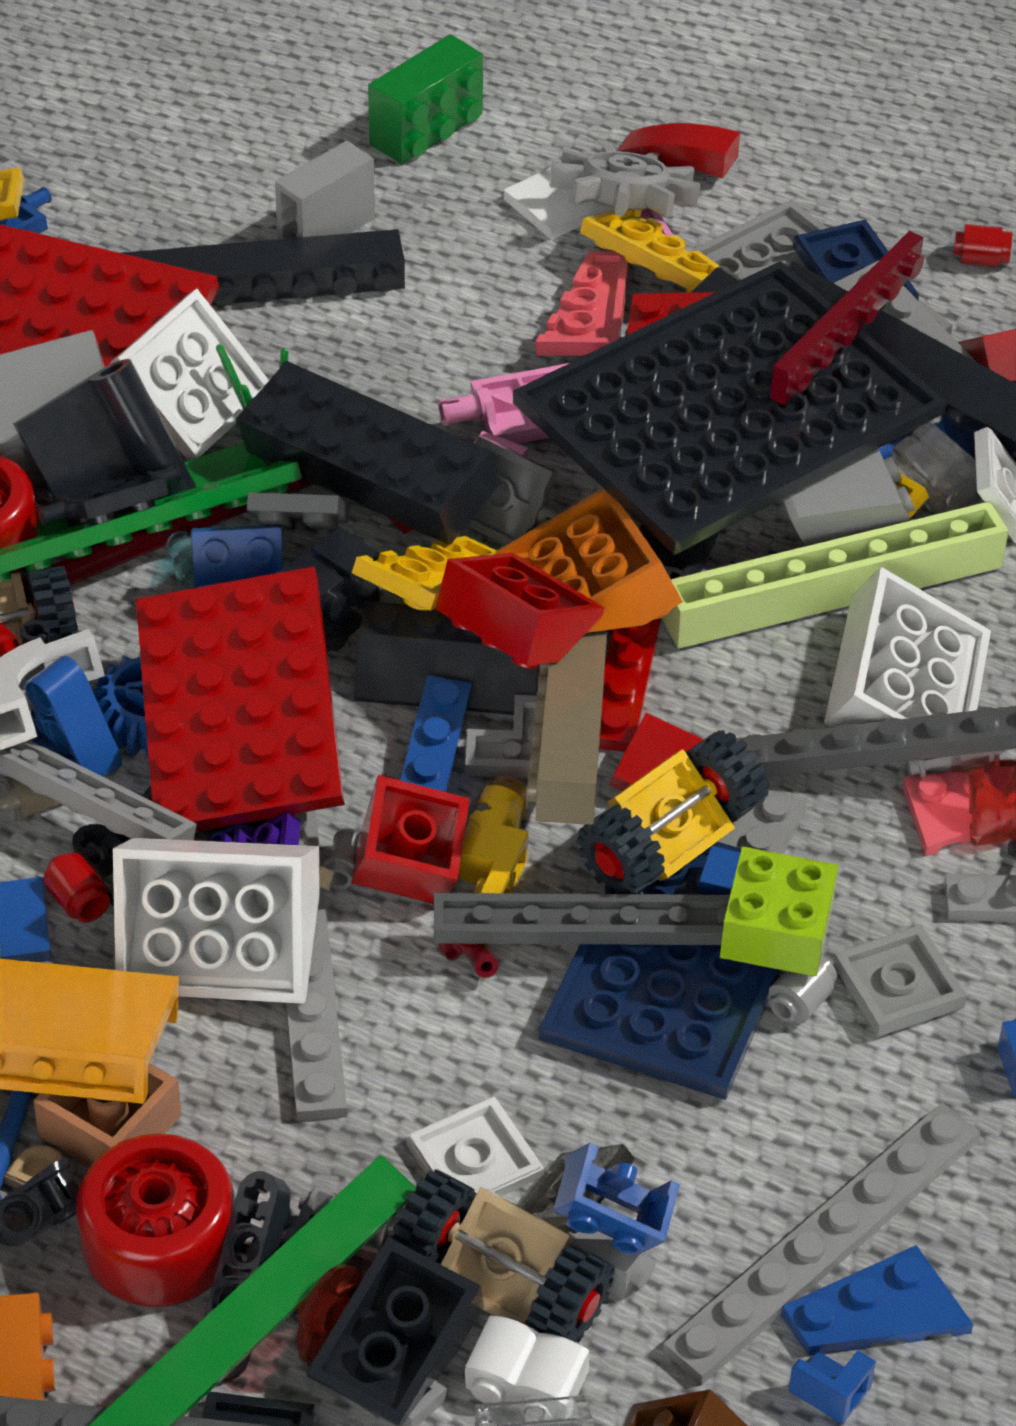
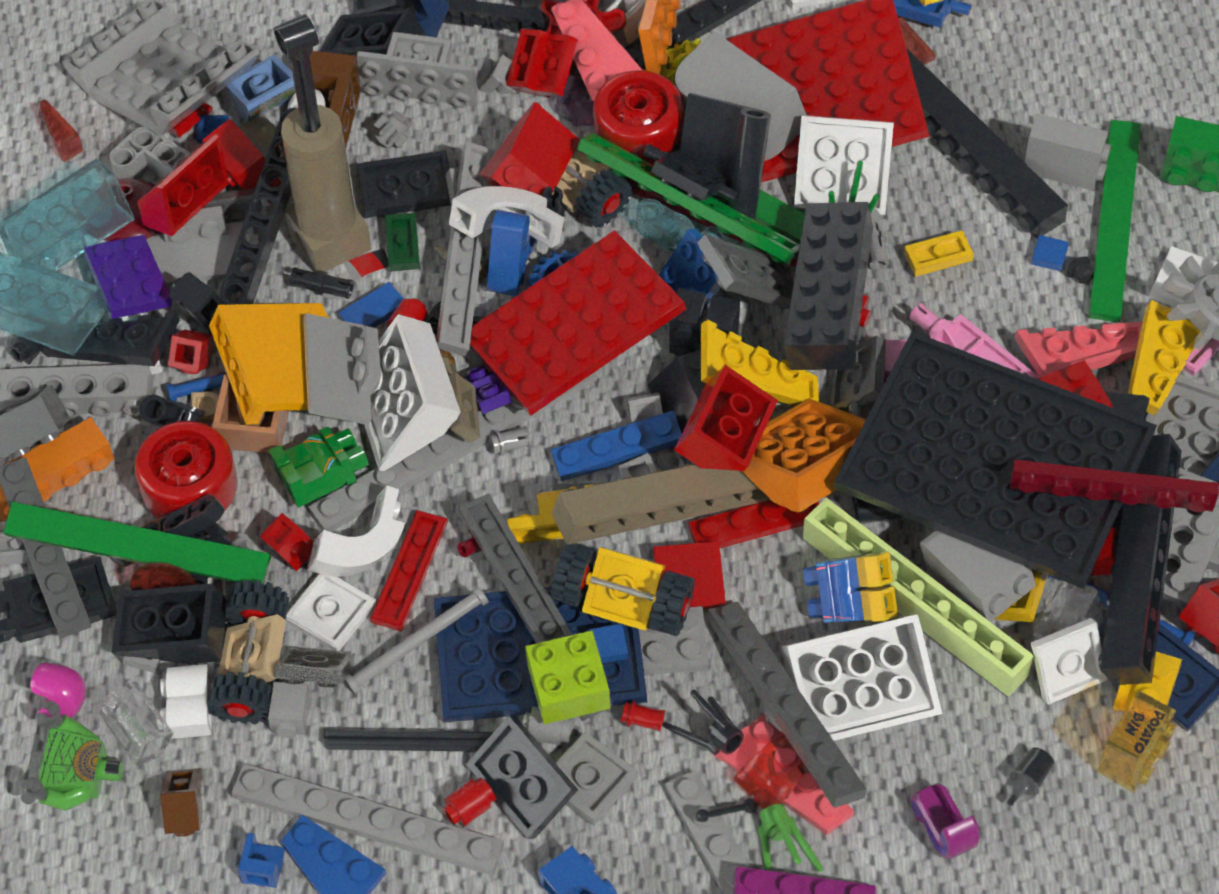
camera: 65 degrees right, 10 degrees up
red slope [351,775,470,904] -> none
blue window [553,1143,680,1255] -> none
none -> red brick [259,513,314,571]
none -> green hips [268,427,369,508]
none -> light grey bracket [303,314,381,425]
none -> white arch [307,486,405,577]
none -> black axle [324,729,493,752]
none -> light grey bar [344,586,489,694]
none -> red tile [370,510,448,632]
none -> red brick [443,777,496,827]
none -> plate [466,715,578,839]
none -> red pin [621,701,665,732]
none -> light grey plate [627,393,663,424]
none -> clear light blue piece [636,199,695,253]
none -> black plant [662,690,744,755]
none -> hips [803,552,898,623]
none -> yellow plate [904,230,974,277]
none -> blue tile [1031,235,1069,272]
none -> black piece [1067,256,1094,283]
none -> green tile [1089,119,1141,323]

